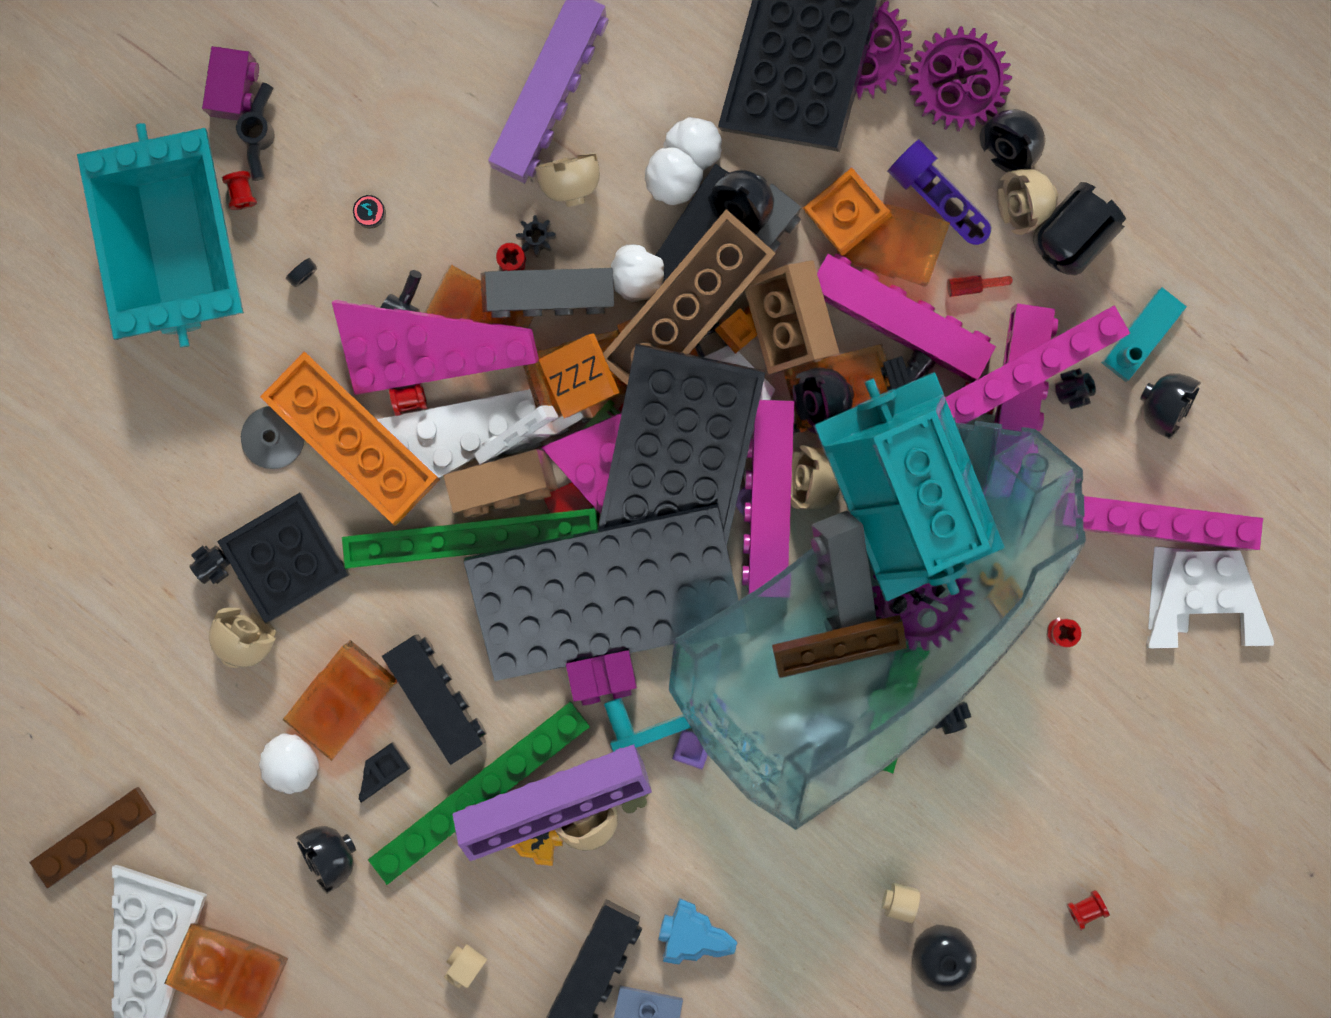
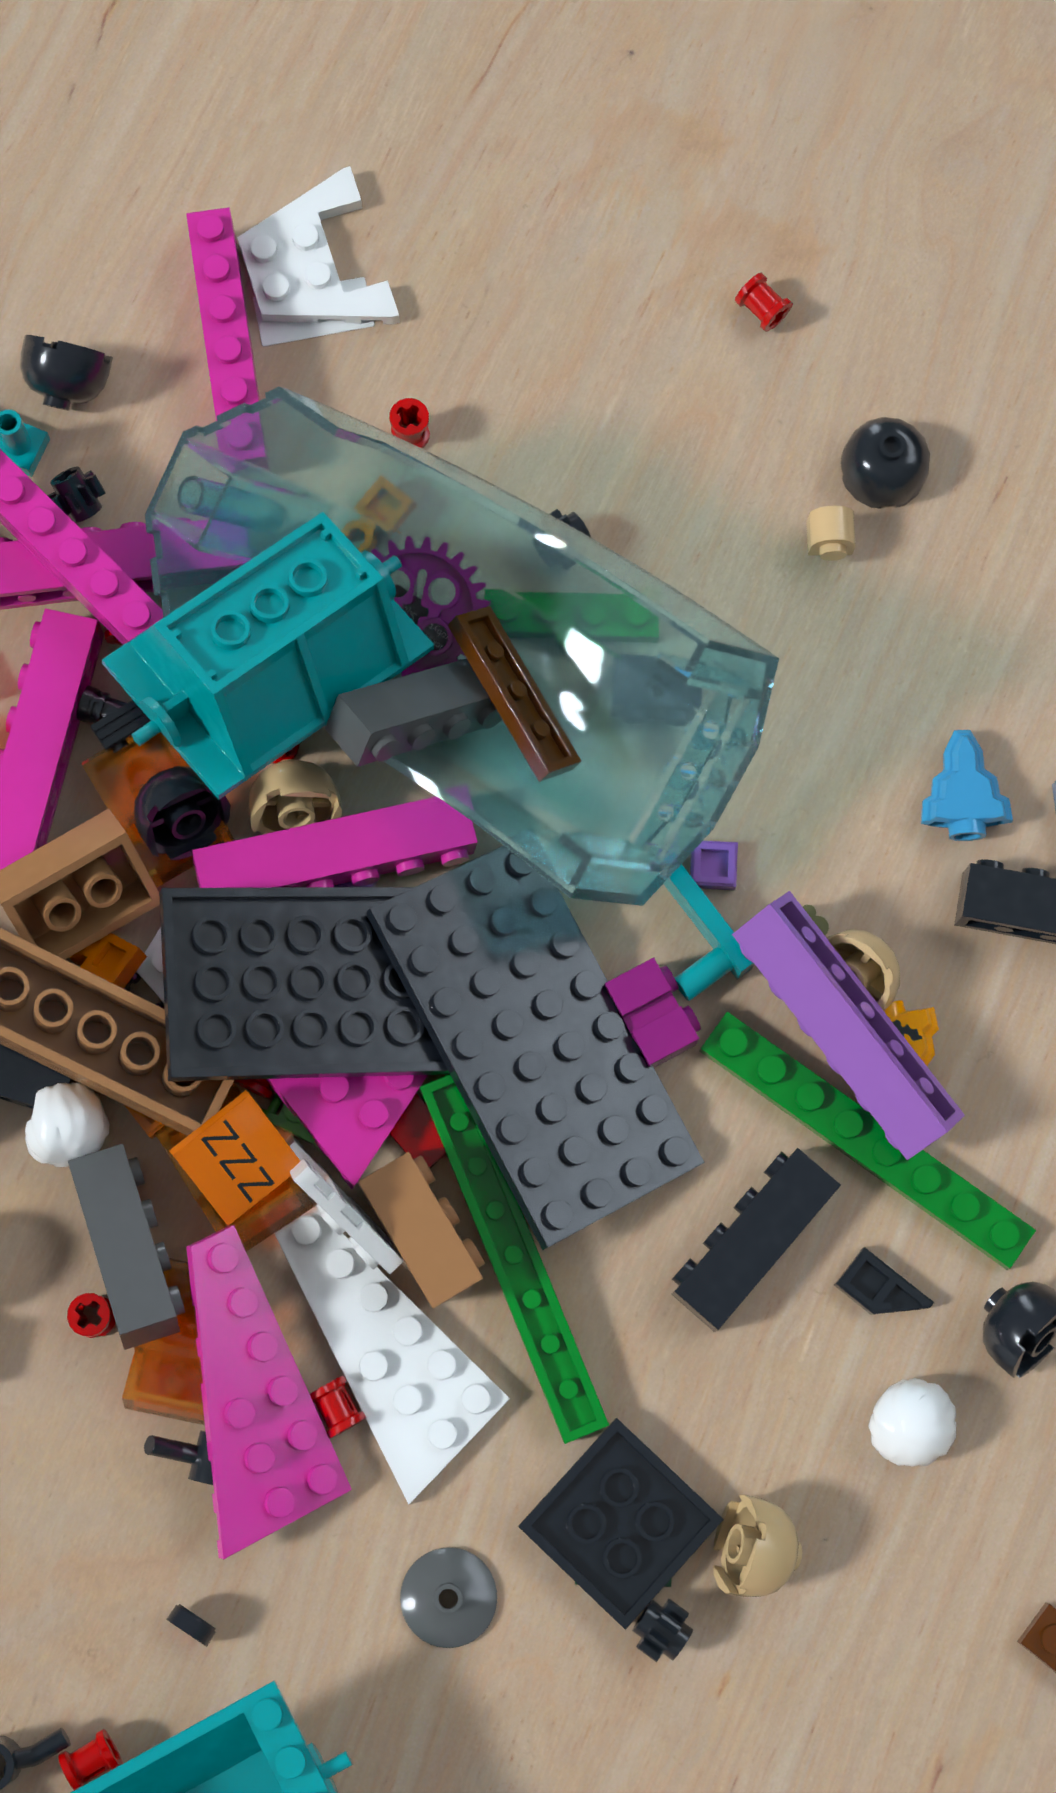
camera: 110 degrees left, 10 degrees down
orange plate [260,351,440,526] -> none
clear orange slope [283,640,398,761] -> none
black tile [353,195,386,229] -> none
black gear [516,215,556,257] -> none

